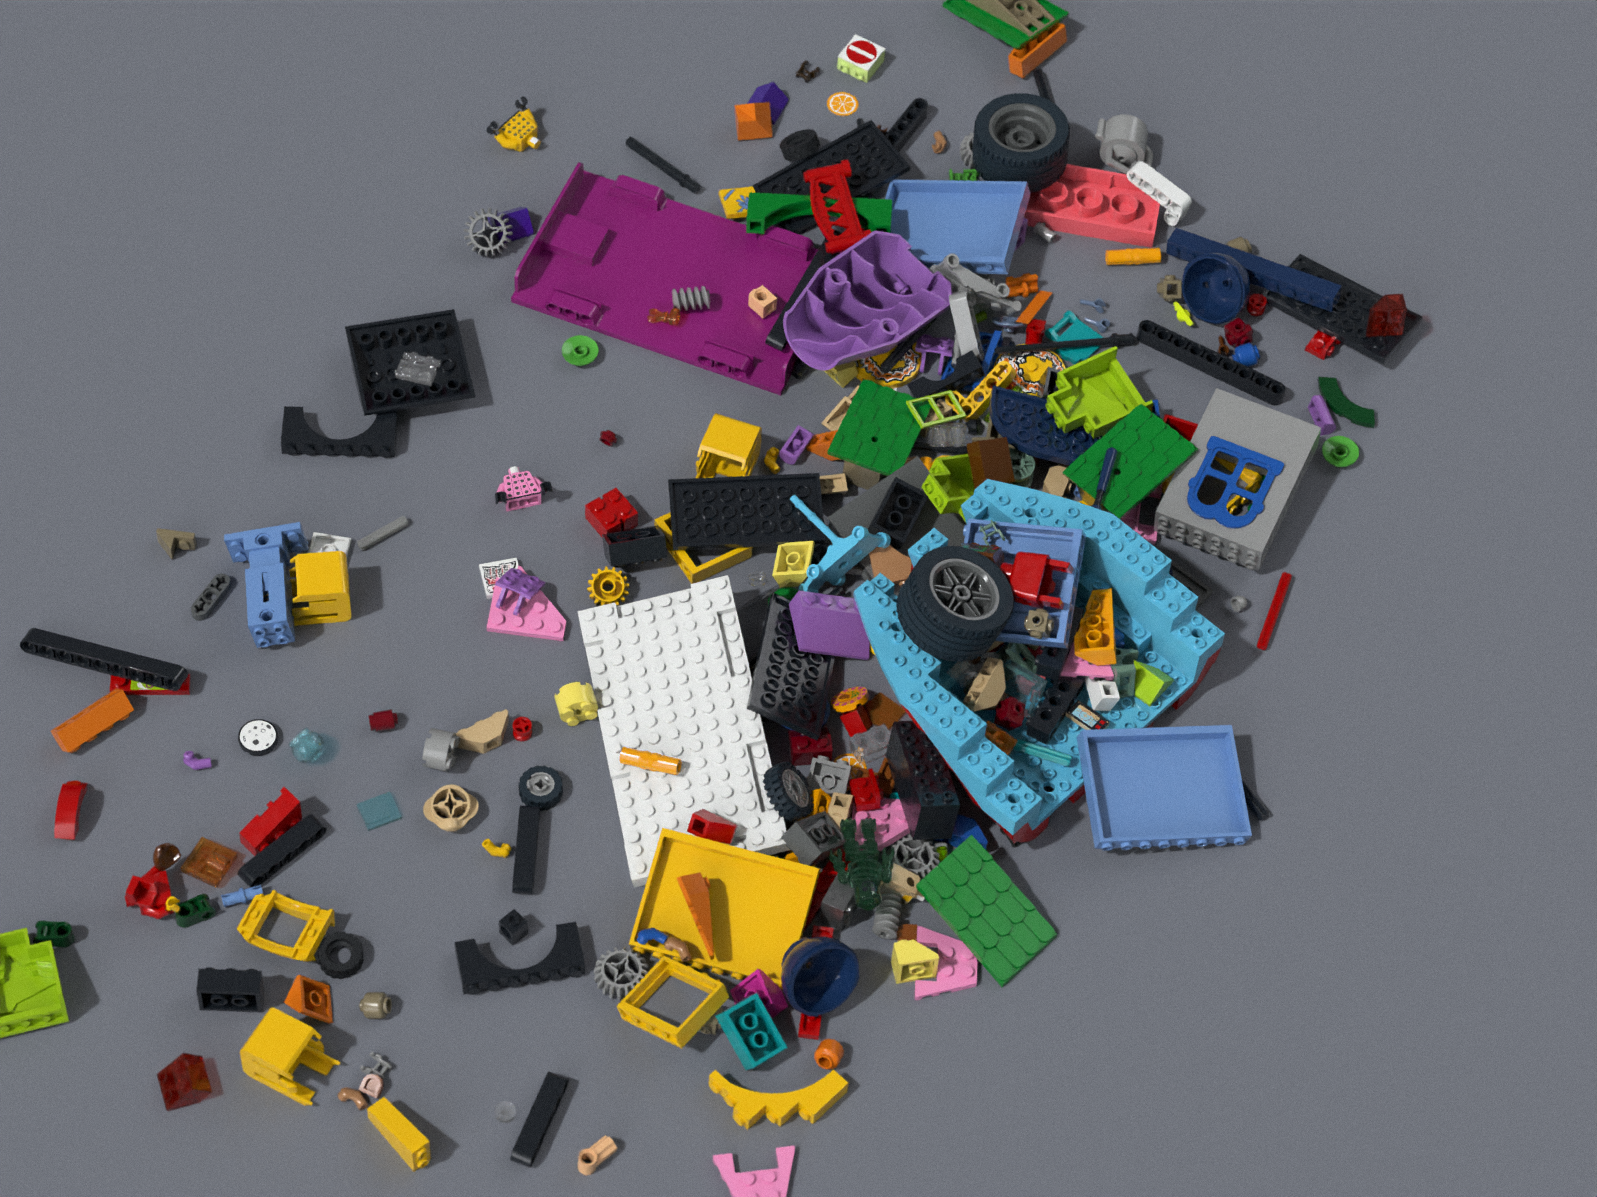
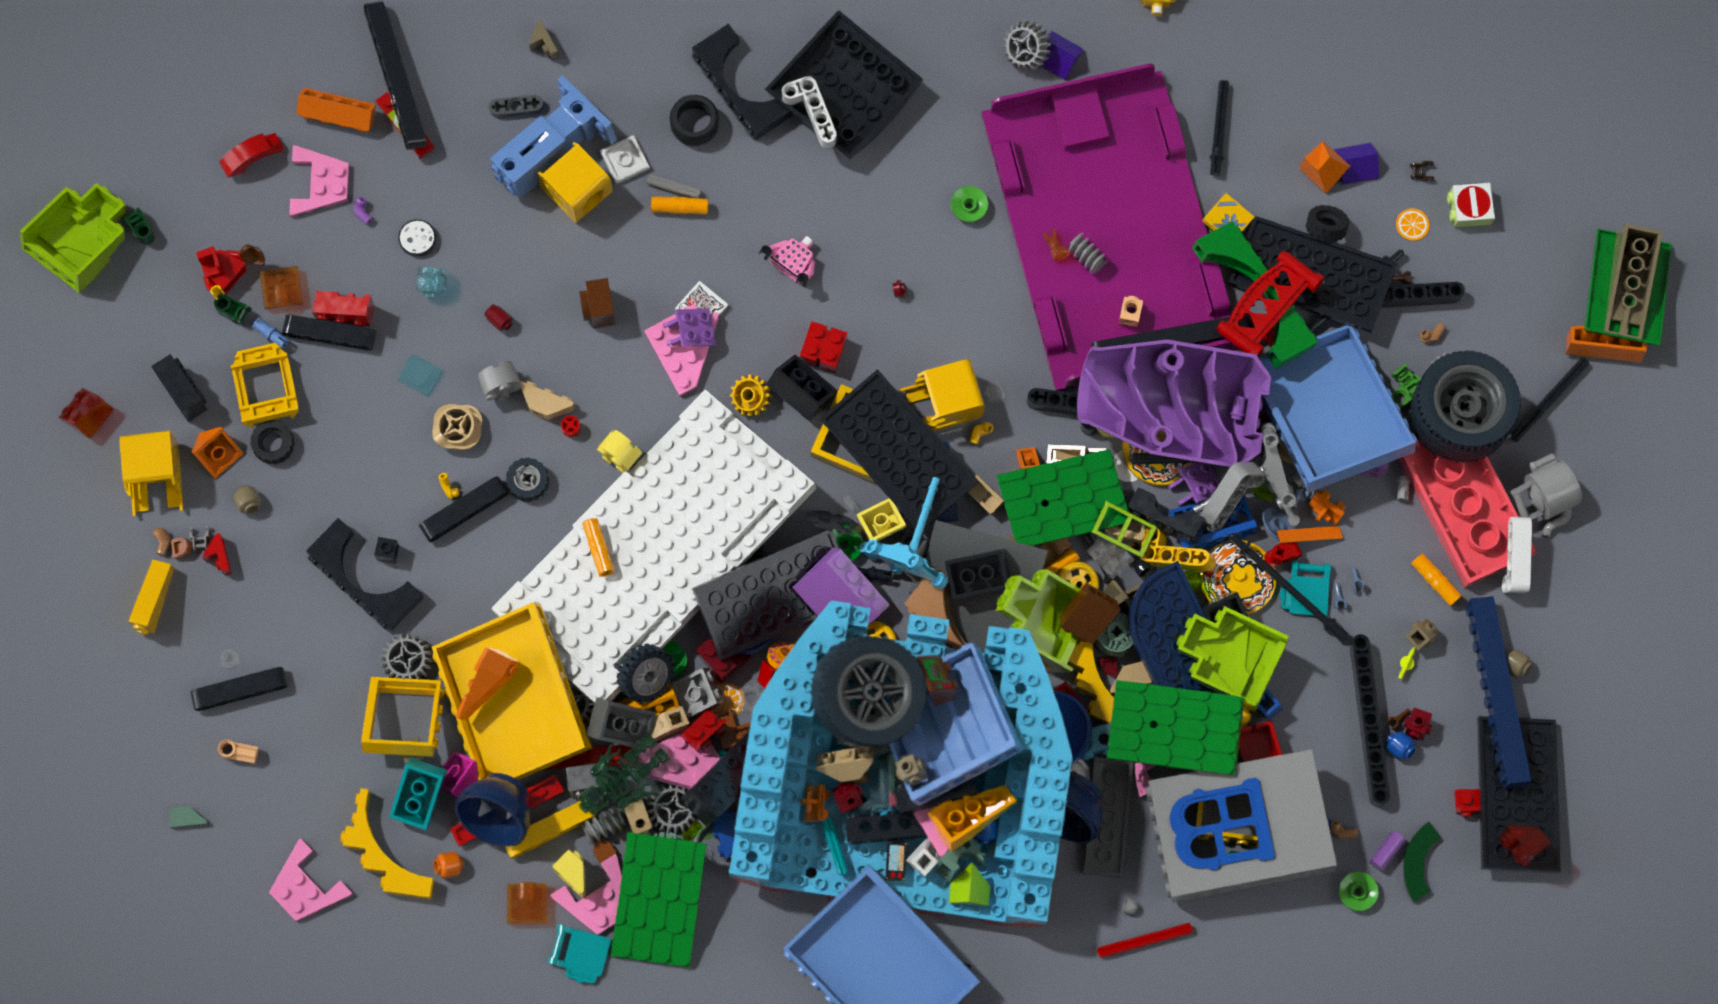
camera: 55 degrees right, 20 degrees up
clear plate [395,352,441,386] -> none
blue arm [637,928,669,945] -> none
medium nougat arm [664,937,691,962] -> none
red slope [687,809,738,844] -> none
medium lavender brick [779,425,814,465] -> none
sand green piece [979,519,1006,546] -> none
red piece [1000,552,1073,609] -> none
dark blue piece [1091,447,1118,510] -> none
dark blue piece [1182,252,1250,324] -> none
red wheel [1247,293,1267,316] -> none
none -> red slope [202,533,232,576]
none -> bright pink wing [289,145,349,217]
none -> yellow beam [505,798,597,859]
none -> clear orange plate [507,882,547,924]
none -> teal piece [547,925,611,984]
none -> reddish brown piece [579,278,616,328]
none -> light orange axle [651,196,708,215]
none -> black tyre [670,94,719,146]
none -> white beam [782,76,836,149]
none -> black beam [1027,388,1097,435]

